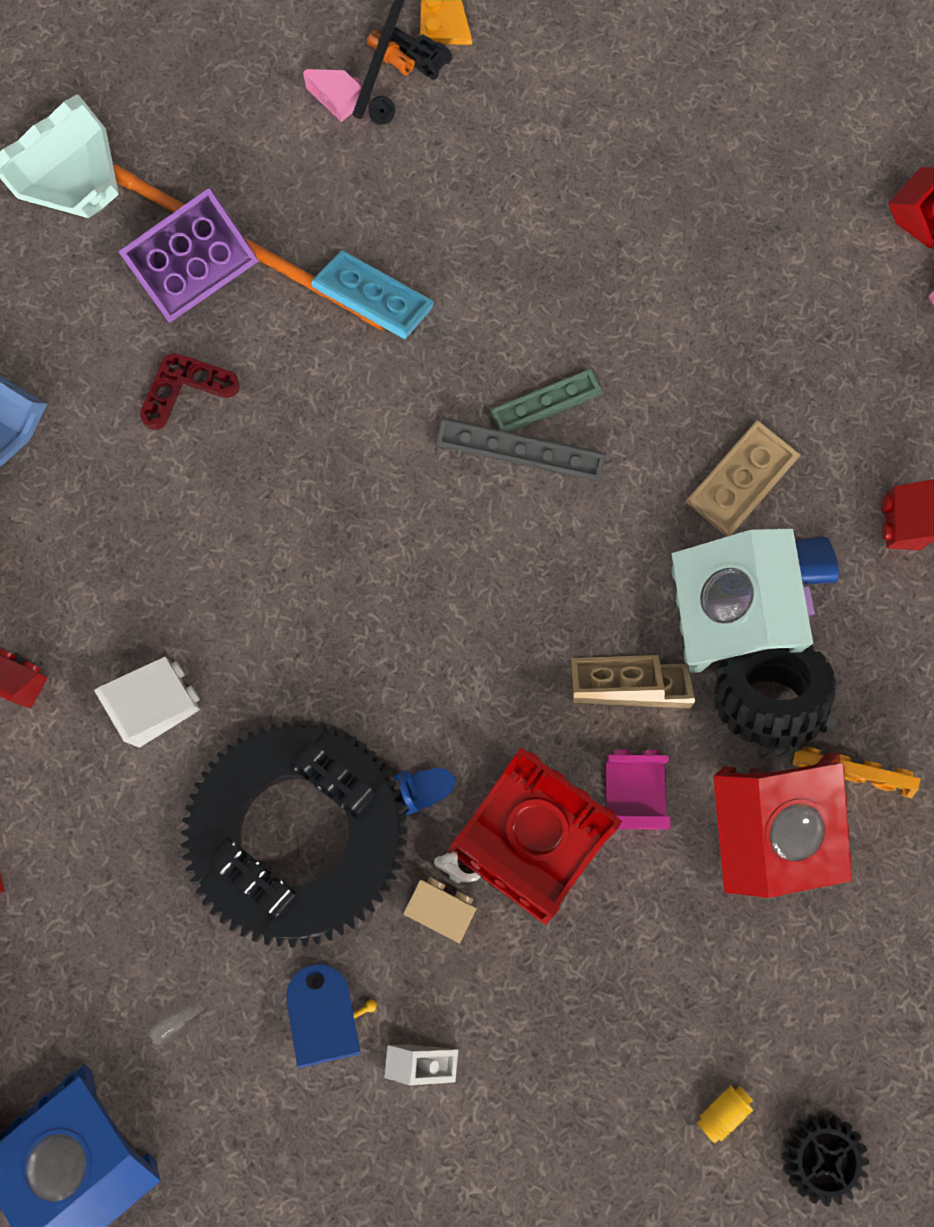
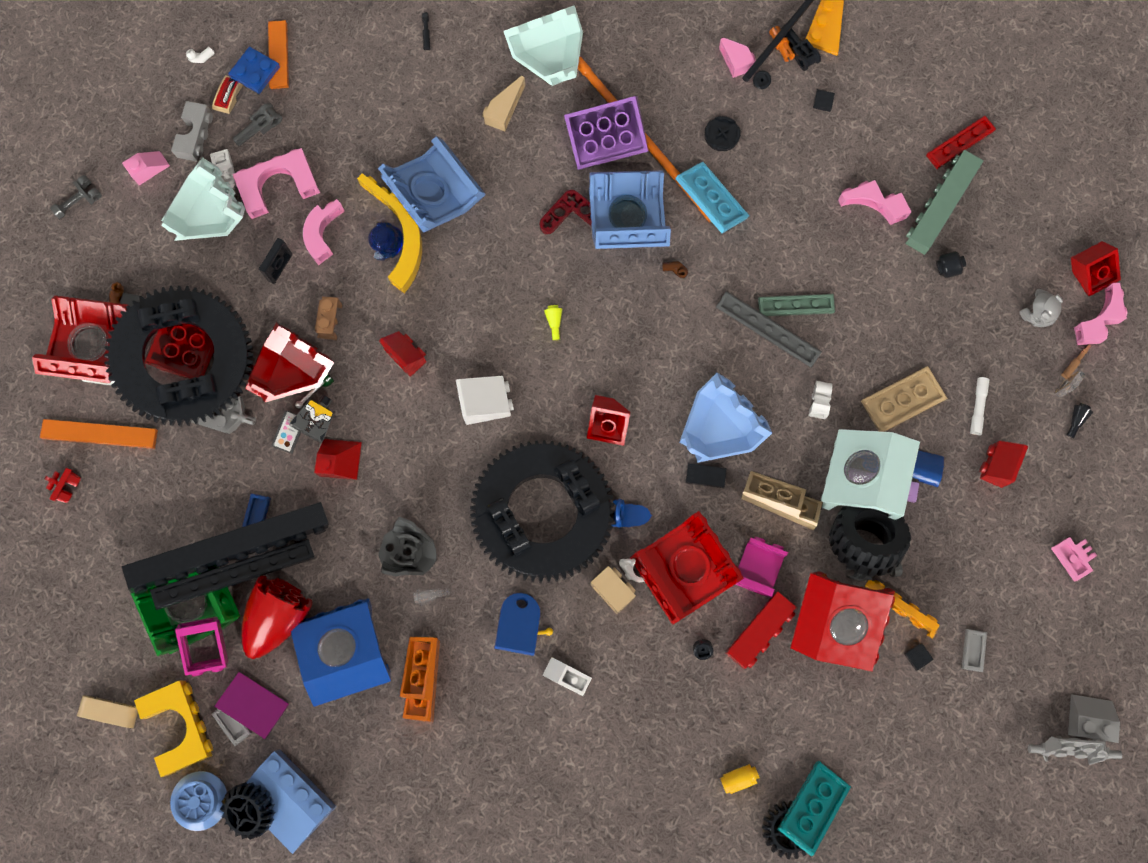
camera: 25 degrees right, 0 degrees up
none -> dark grey piece [378,517,437,577]
none -> orange slope [400,637,440,722]
none -> tan slope [483,76,525,131]
none -> neon yellow cone [544,305,562,340]
none -> red slope [587,395,630,446]
none -> medium blue panel [589,170,671,249]
none -> reddish brown arm [662,261,688,278]
none -> light blue panel [680,373,772,463]
none -> black tile [686,463,727,488]
none -> black tile [693,639,714,660]
none -> black tile [704,116,741,151]
none -> red brick [725,592,796,669]
none -> teal tile [778,761,851,856]
none -> white leg [808,381,832,419]
none -> black tile [813,89,835,112]
none -> bright pink arch [838,180,911,225]
none -> black tile [904,643,934,671]
none -> sand green brick [905,150,984,255]
none -> red tile [926,116,996,169]
none -> black head [936,251,966,278]
none -> white piece [970,377,990,435]
none -> light grey helmet [1019,289,1063,327]

